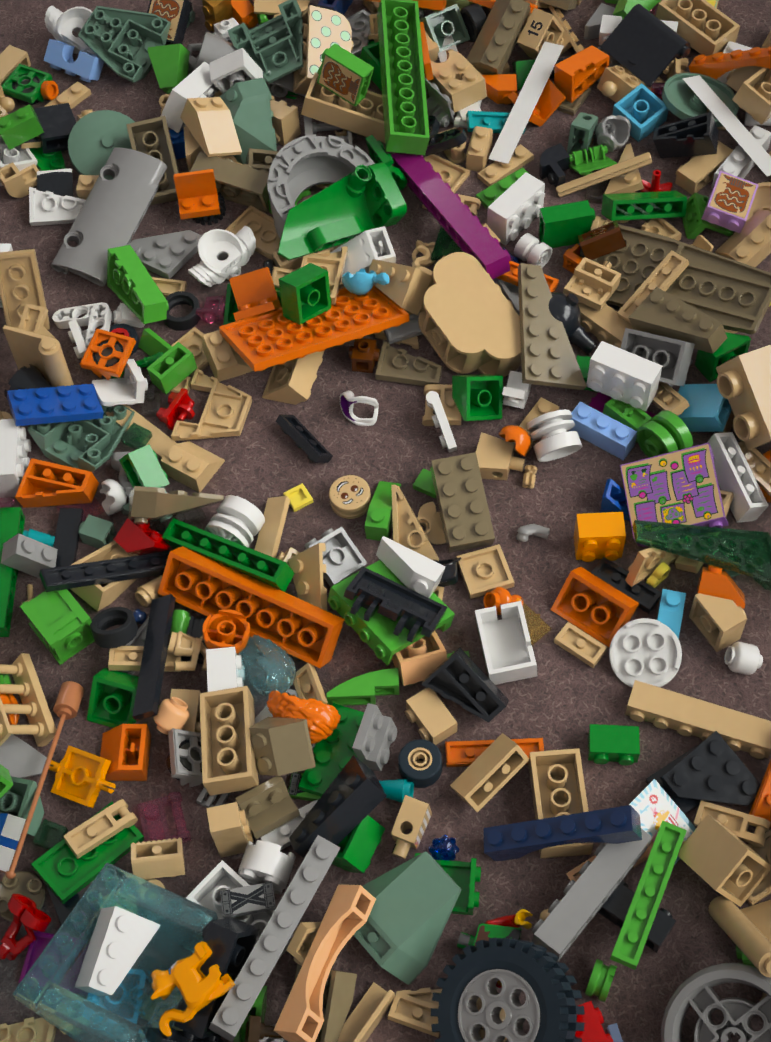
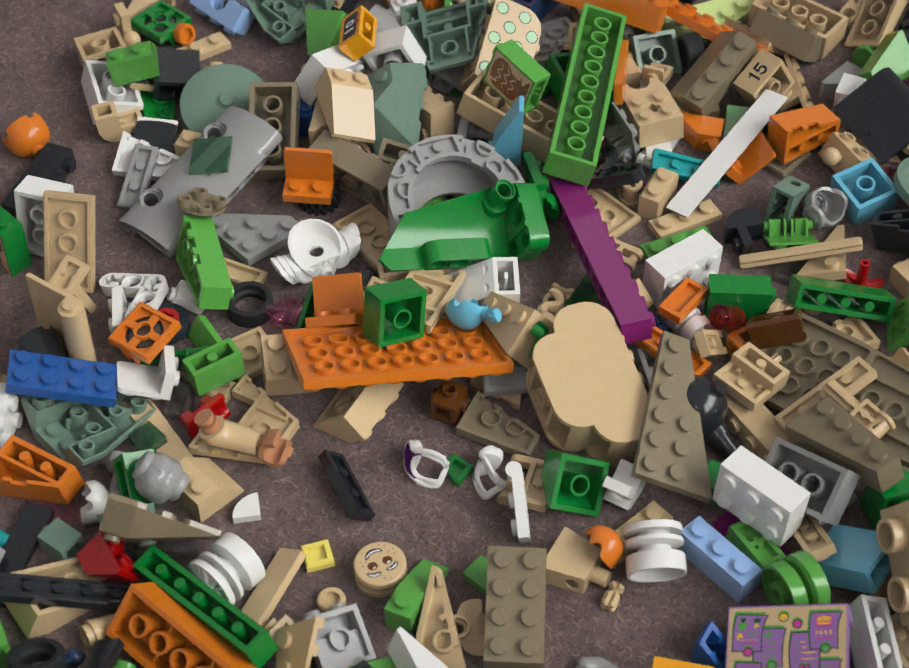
camera: 10 degrees right, 10 degrees down
none -> light grey tile [117,144,160,210]
none -> light grey hair [131,451,189,504]
none -> dark tan dish [177,187,227,216]
none -> clear green piece [188,136,233,176]
none -> piece [194,409,294,468]
none -> white tile [233,492,261,524]
none -> tan tile [317,587,346,613]
none -> light orange brick [339,5,377,62]
none -> green tile [447,453,474,488]
none -> white piece [472,445,507,500]
none -> medium azure slope [488,96,524,165]
none -> green hand [529,321,549,359]
none -> tan bracket [642,62,673,86]
none -> orange tile [658,277,708,325]
none -> tan plate [693,330,729,359]
none -> clear red brick [709,304,746,331]
none -> tan connector [822,379,896,439]

